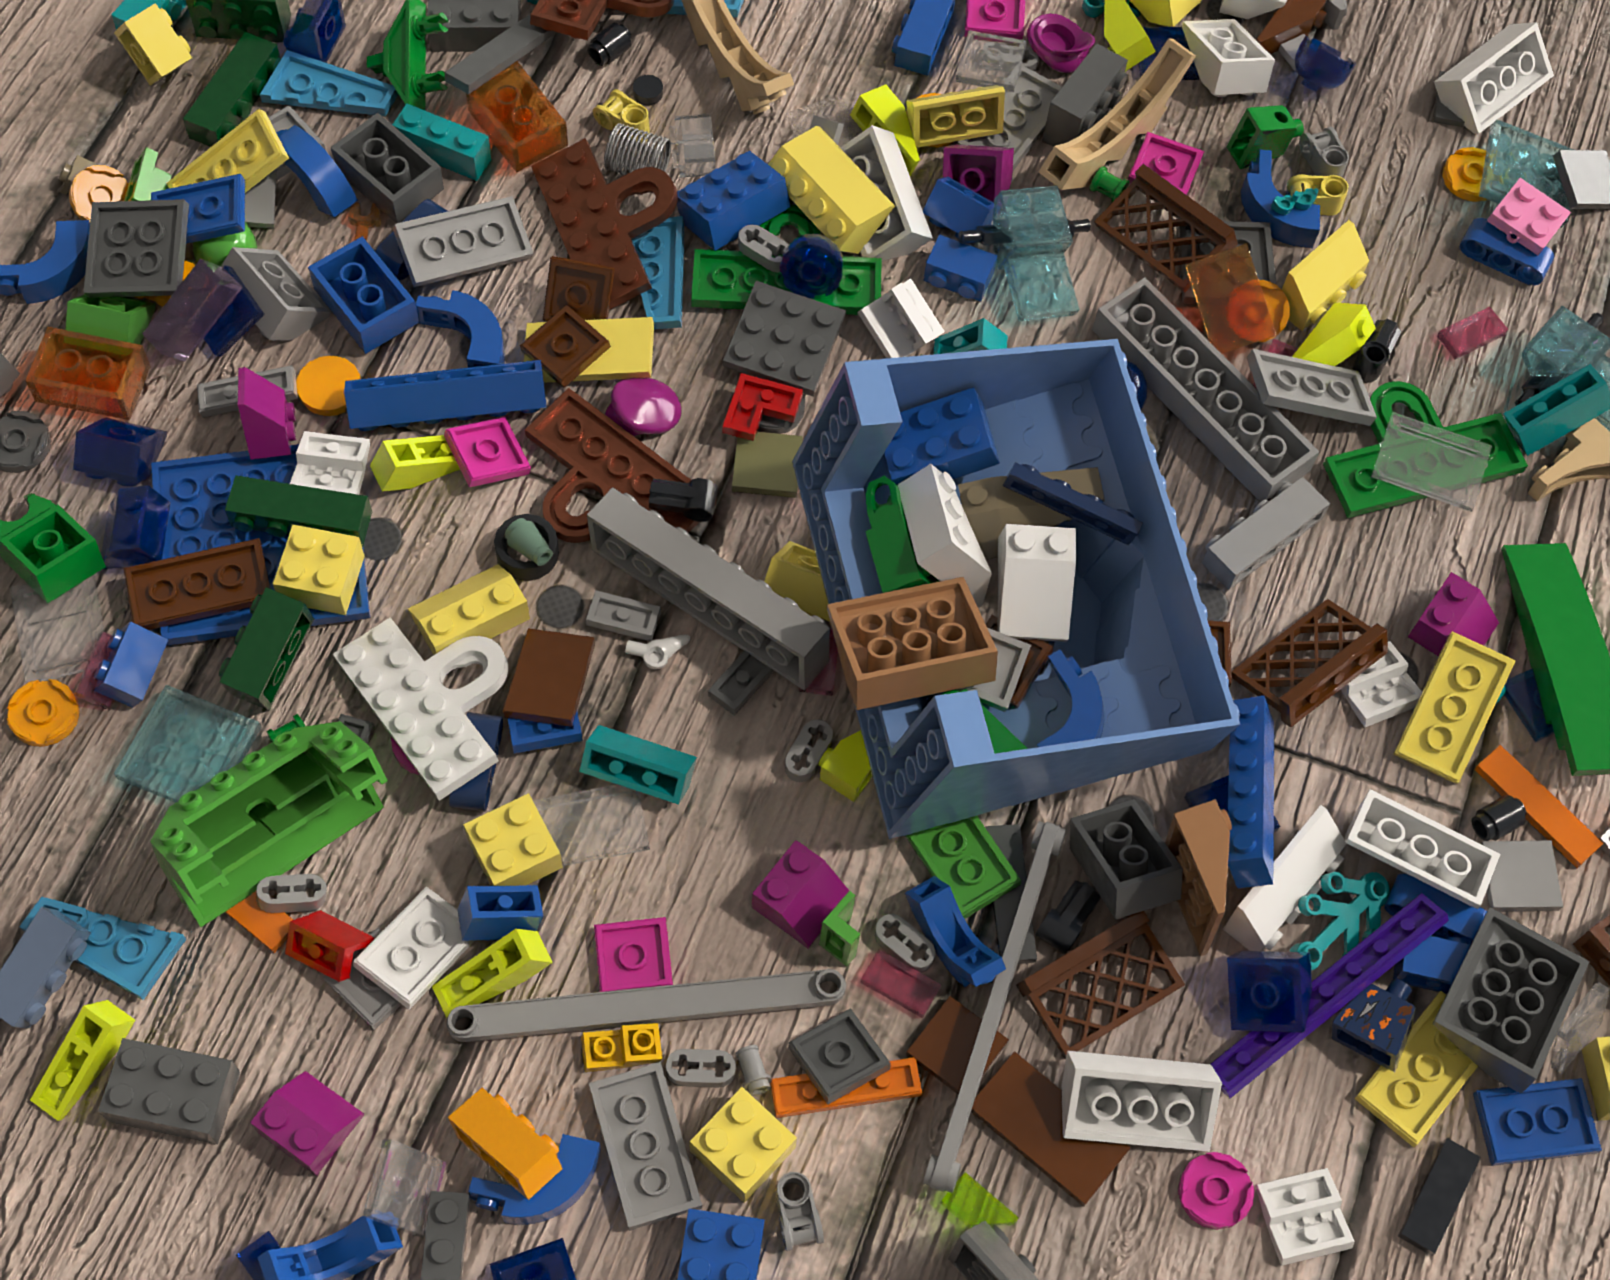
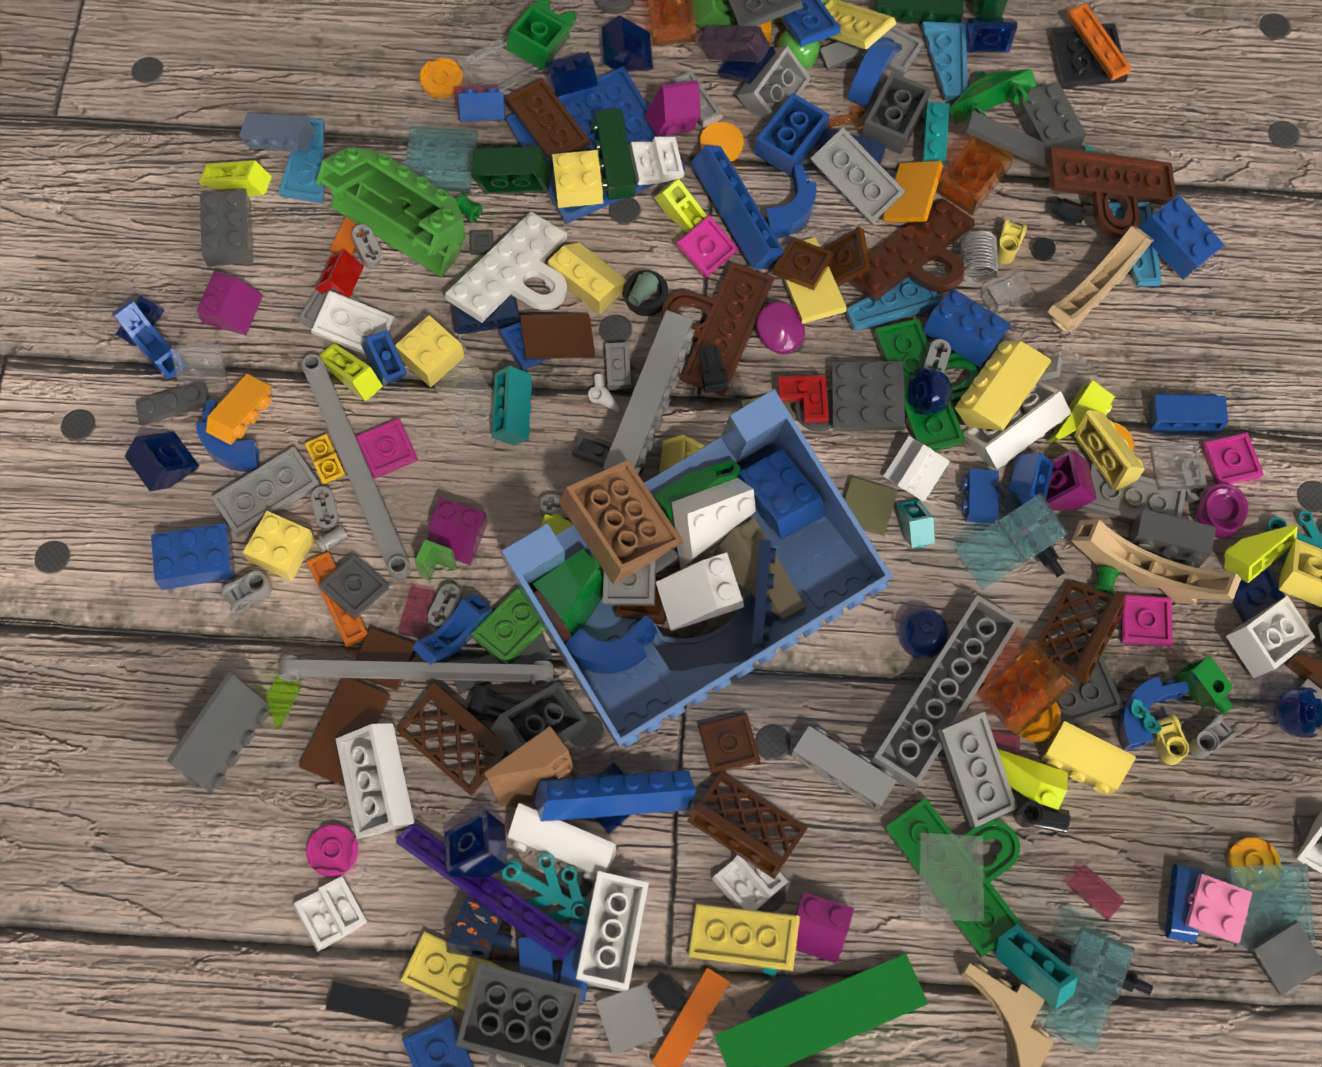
camera: 75 degrees right, 5 degrees up
none -> light orange tile [883,161,944,223]

